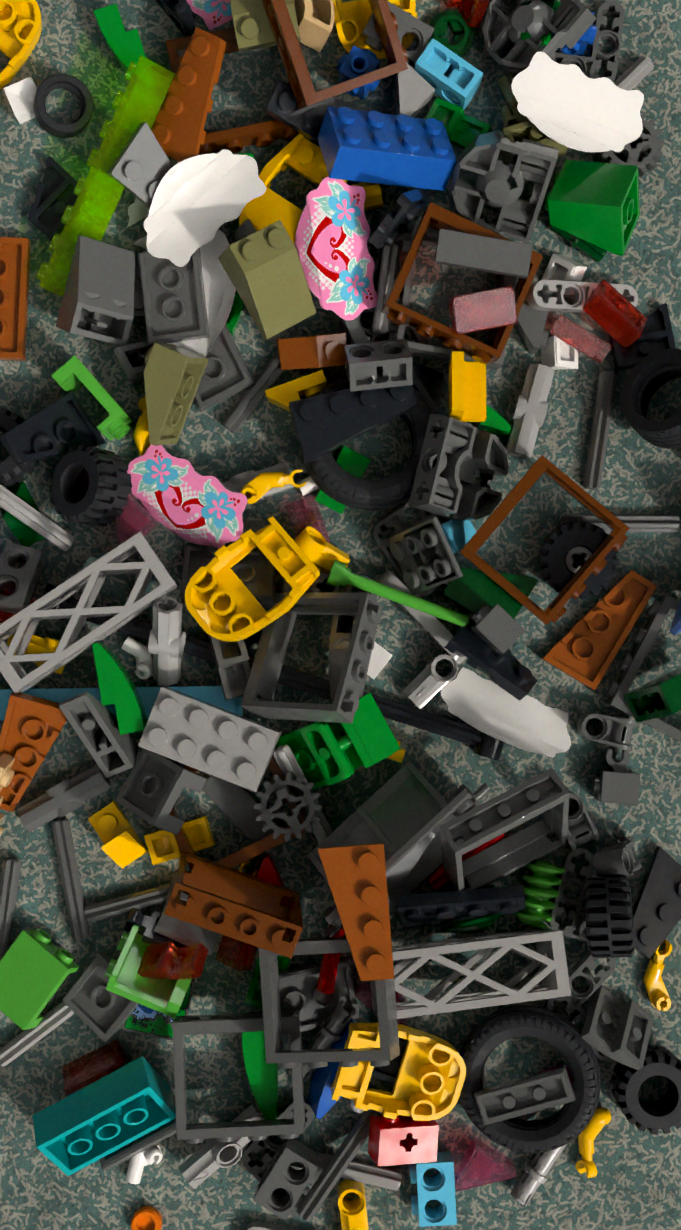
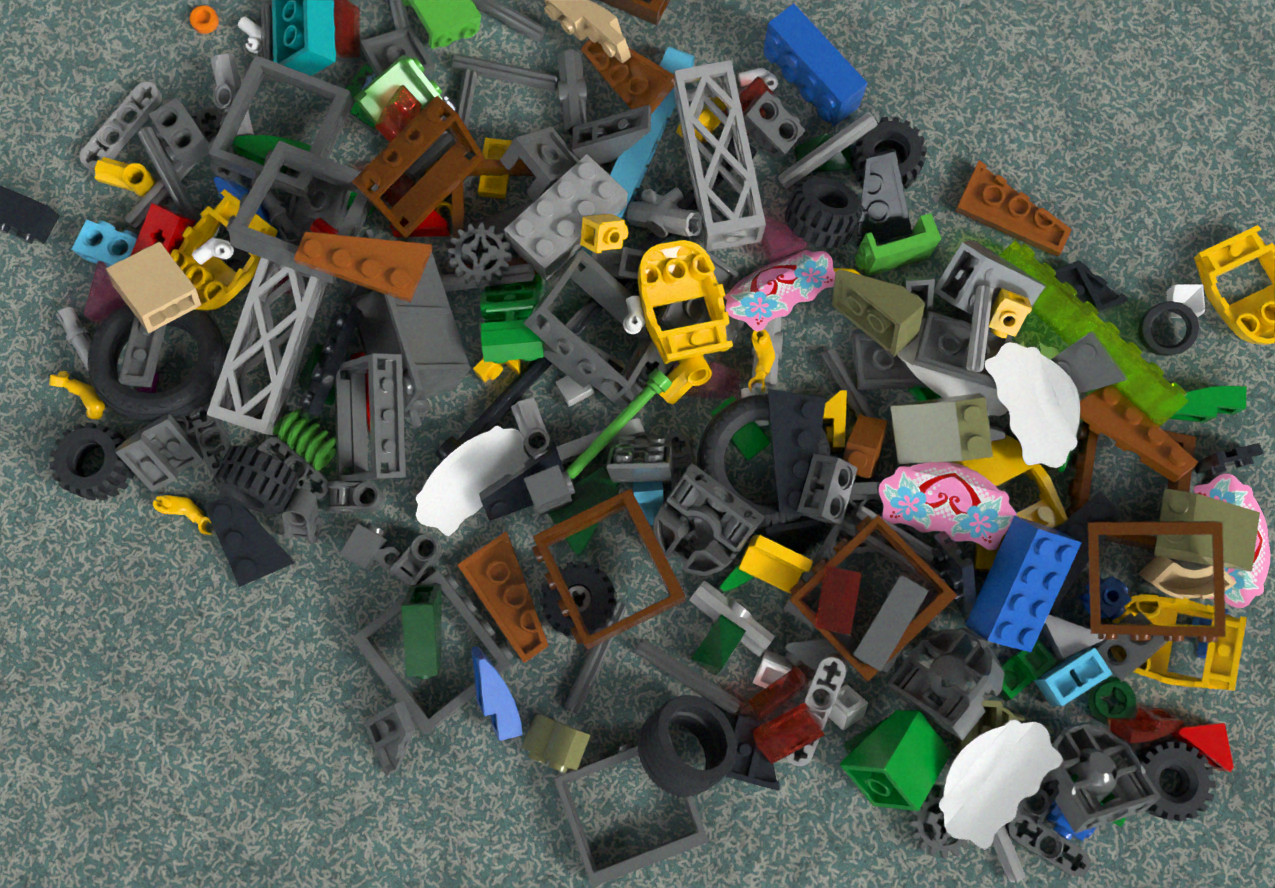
camera: 115 degrees right, 10 degrees down
yellow slope [88,801,148,868] -> none
green slope [92,643,147,735] -> none
none -> tan brick [106,242,201,333]
none -> white arm [192,238,234,265]
none -> yellow brick [580,213,628,254]
none -> white arm [623,296,645,334]
none -> dark green slope [691,614,746,676]
none -> light grey axle [966,285,993,372]
none -> yellow brick [989,288,1032,338]

